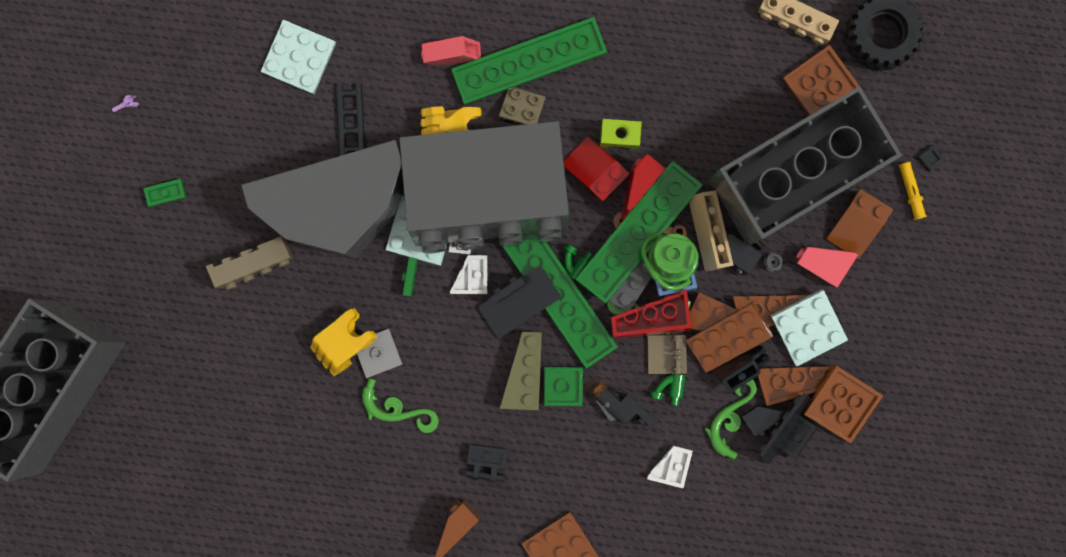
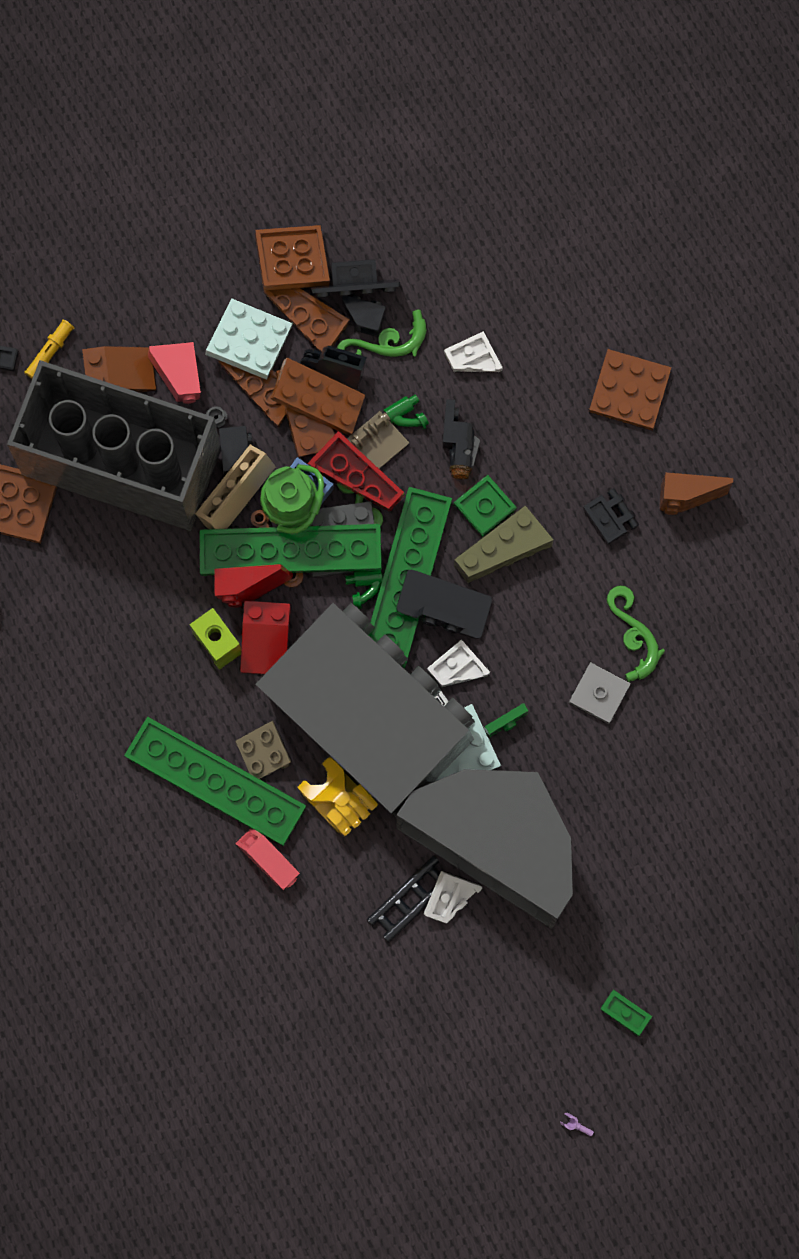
camera: 135 degrees left, 10 degrees down
dark tan wedge [206,237,293,291] -> none
light aqua plate [261,20,336,94] -> none
yellow piece [310,308,377,376] -> none
none -> white wing [424,871,482,923]

